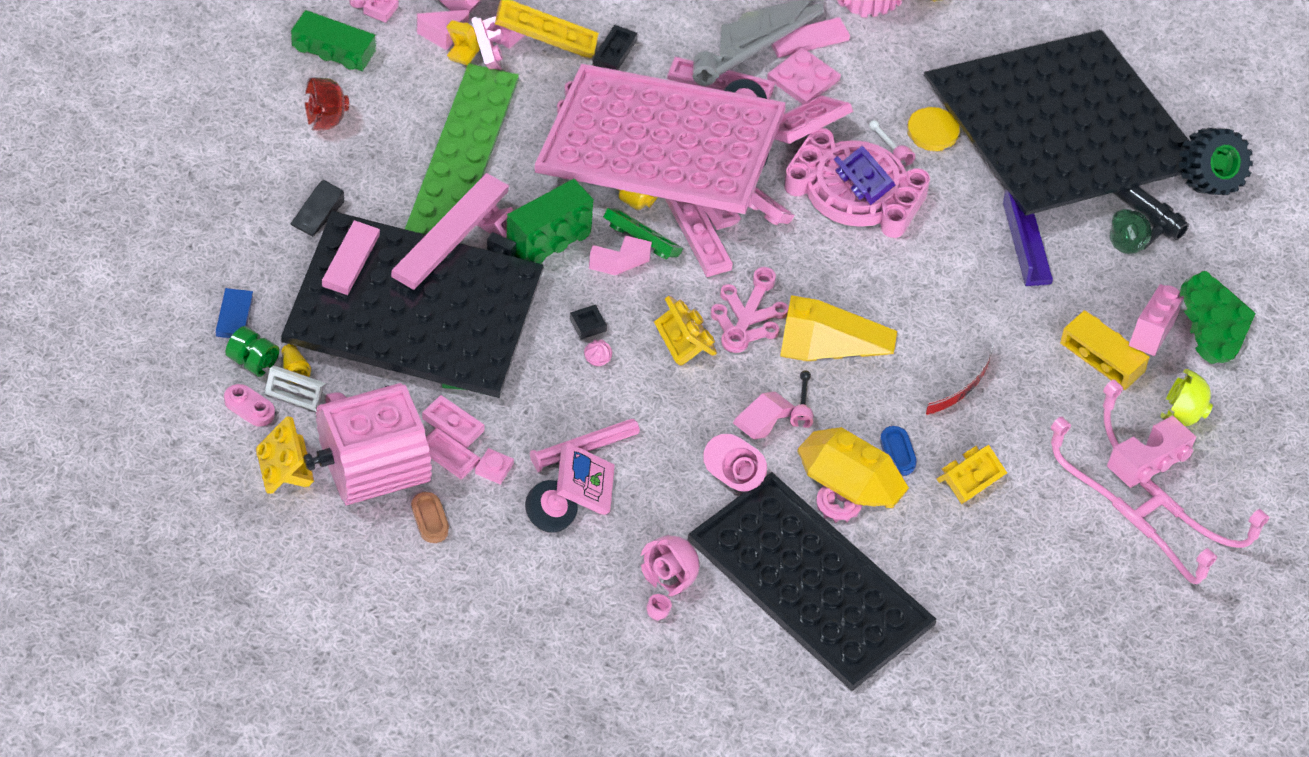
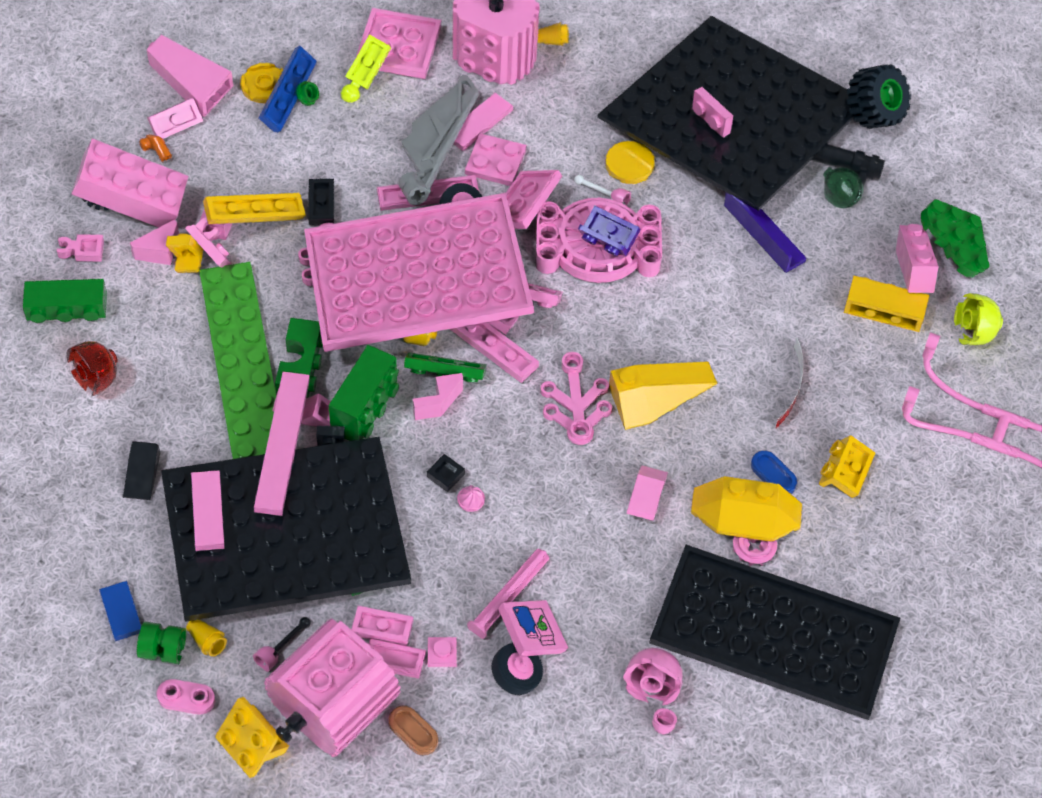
camera: 25 degrees left, 5 degrees up
white tile [264,366,326,412] -> none
yellow bracket [654,295,717,366] -> none
bright pink piece [704,434,767,491] -> none
bright pink hinge [790,370,813,428] -> none
bright pink arch [1107,416,1196,488] -> none
none -> green arch [275,318,323,398]
none -> bright pink plate [692,87,733,137]

